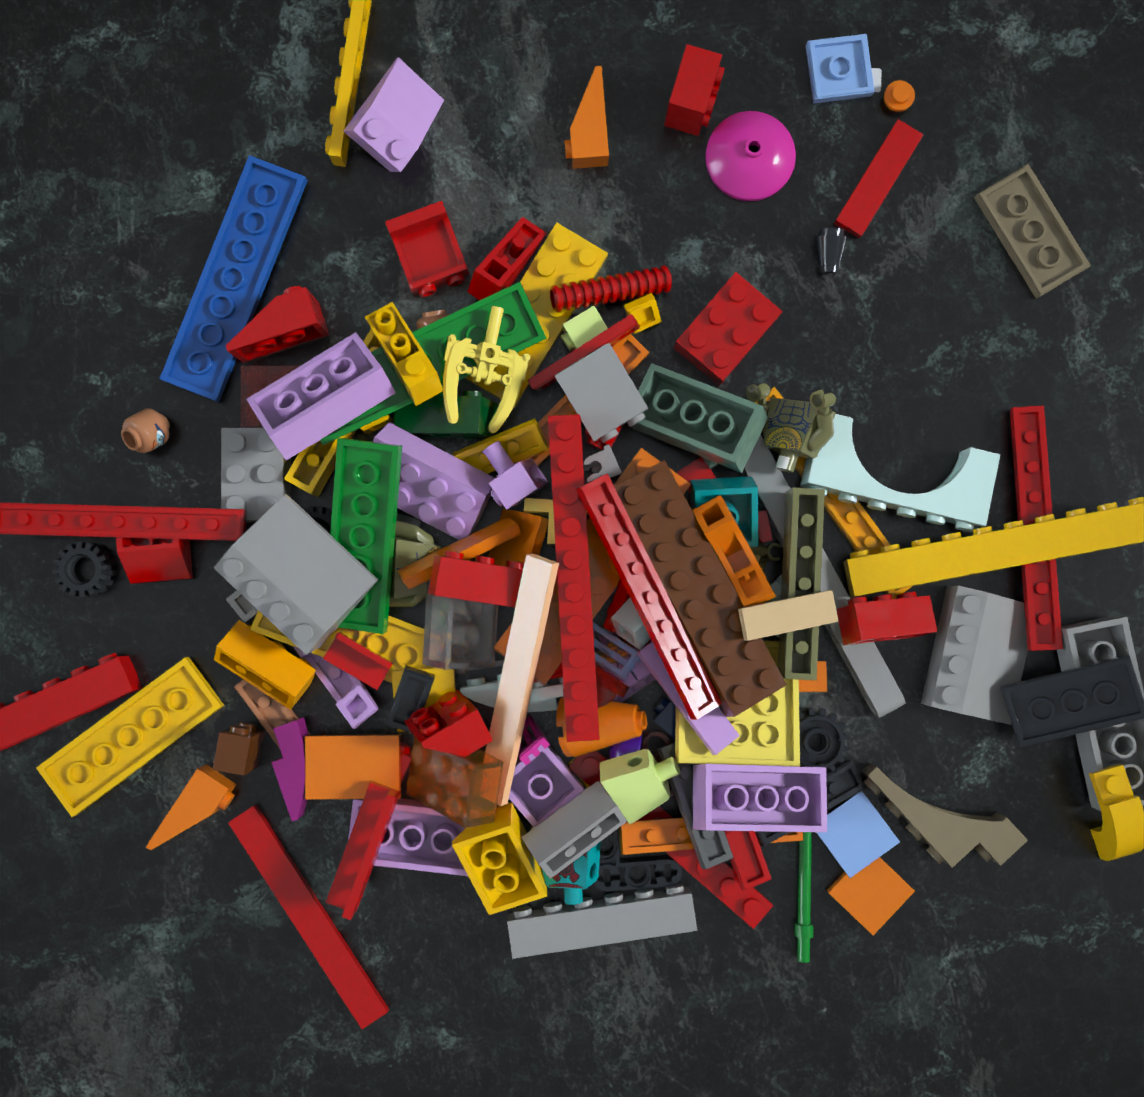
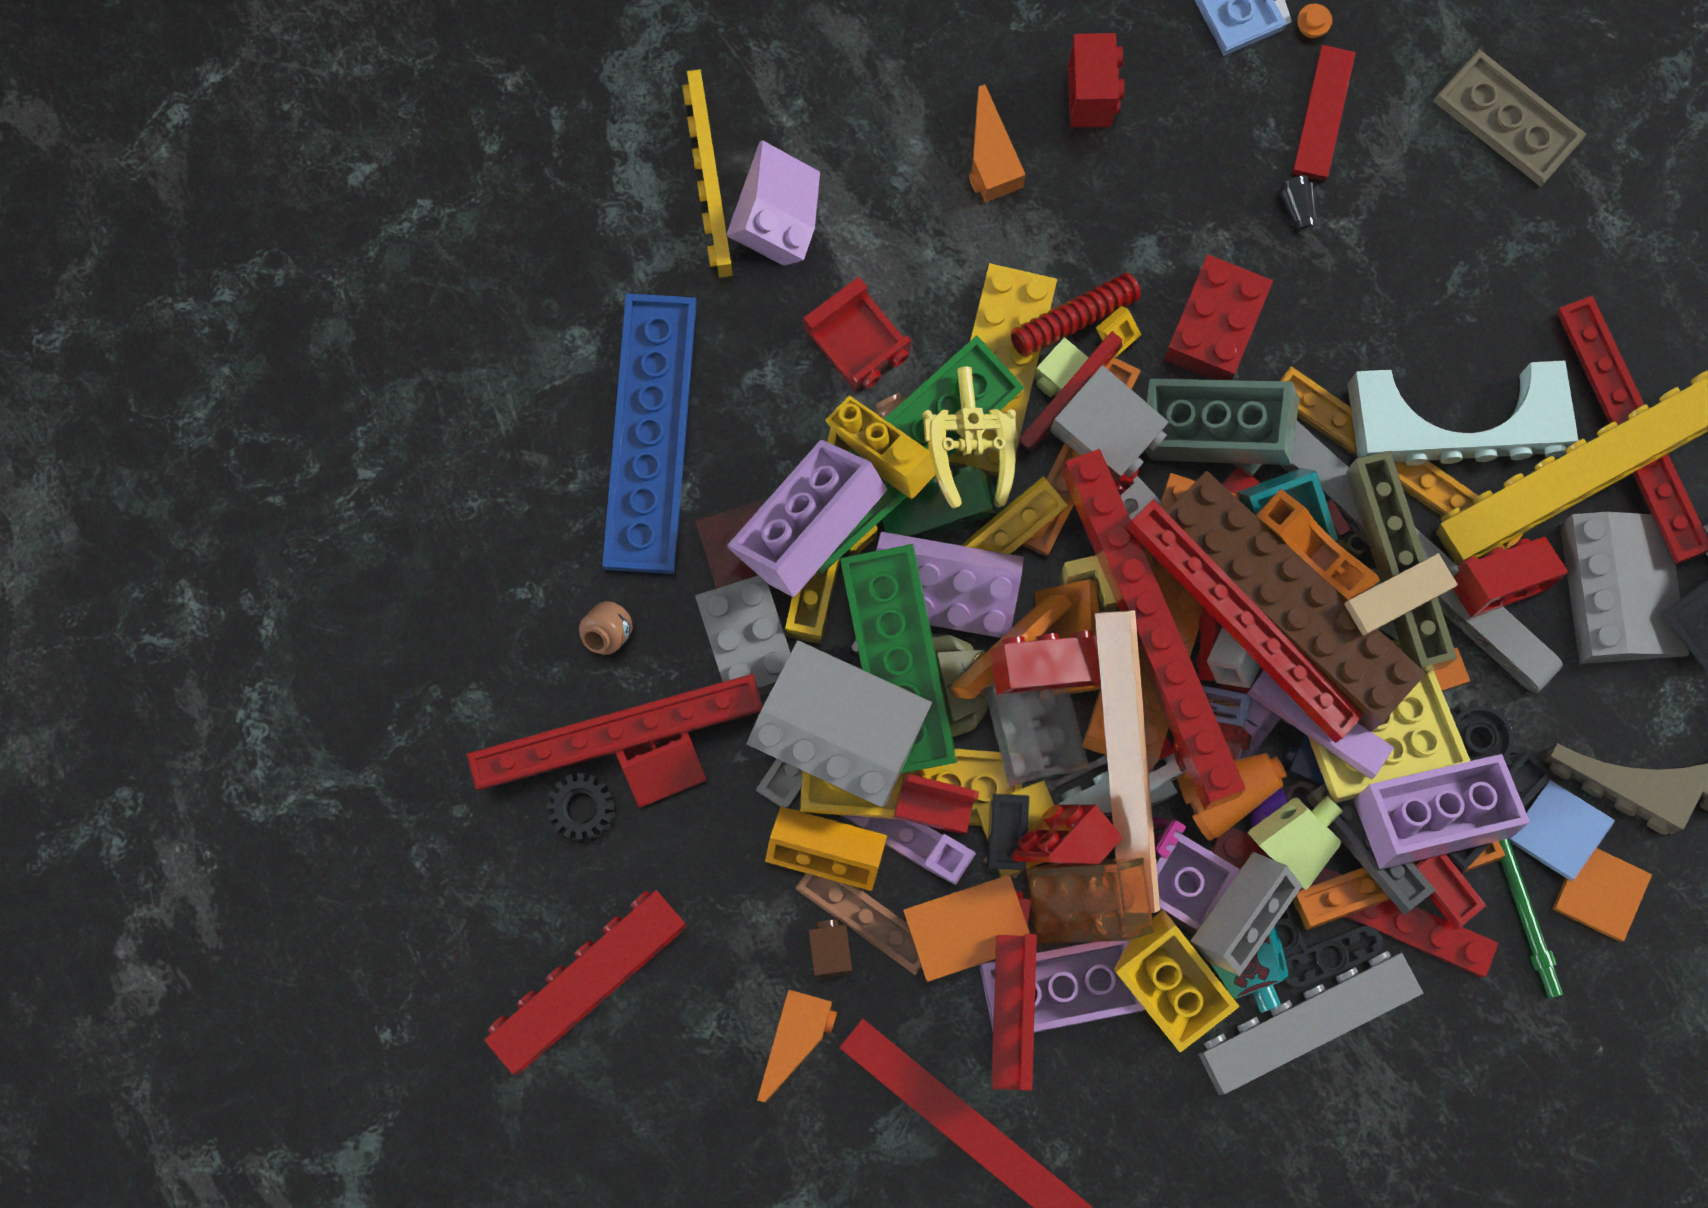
camera: 15 degrees left, 10 degrees down
yellow plate [36,657,225,817] -> none
red slope [226,286,329,363] -> none
magenta slope [271,717,308,821] -> none
red slope [467,216,547,301] -> none
lavender brick [482,441,549,510] -> none
dark pink dish [706,111,796,201] -> none
olive torso [746,383,836,473] -> none

